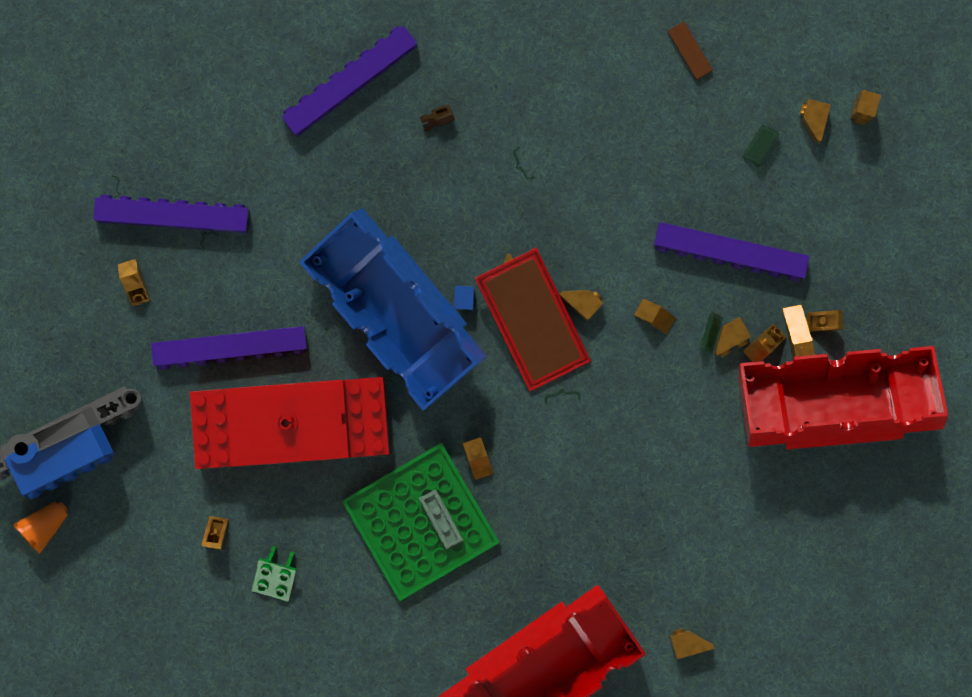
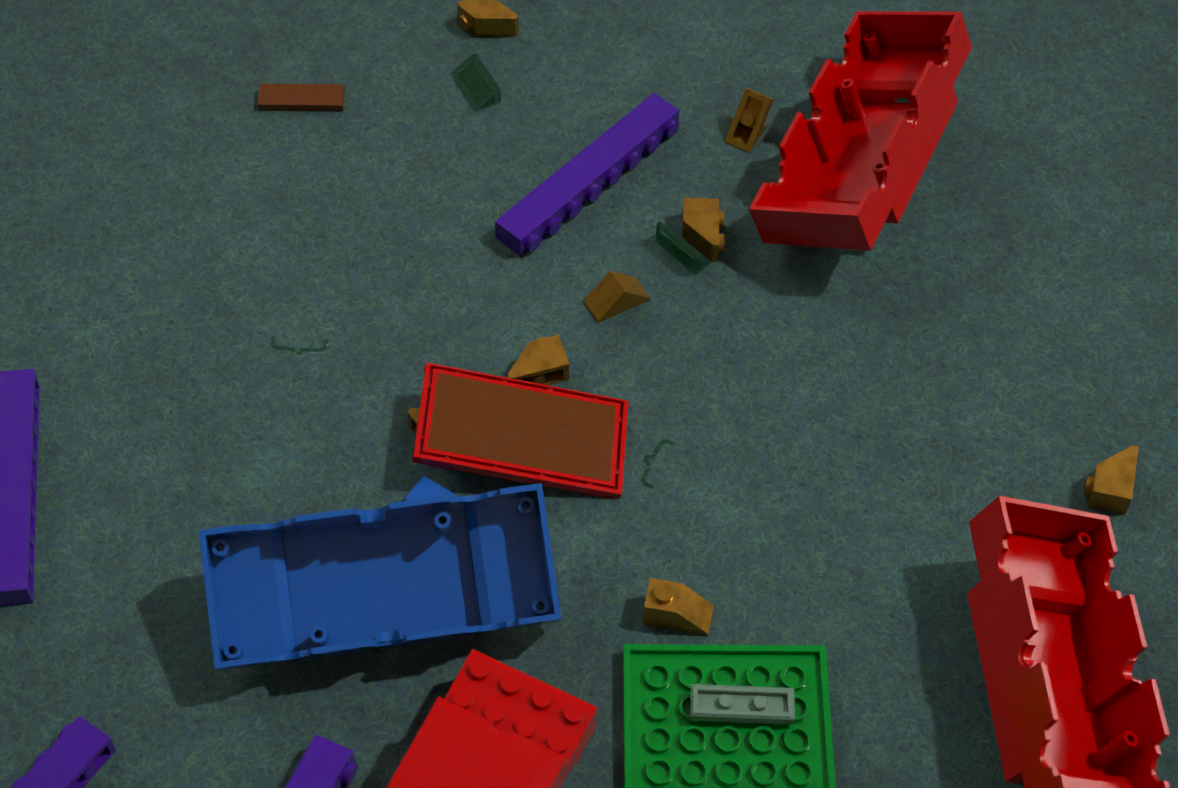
camera: 65 degrees left, 30 degrees down
dark brown plate [420,104,455,131] -> none
pearl gold slope [743,323,786,362] -> none
slope [783,305,815,358] -> none

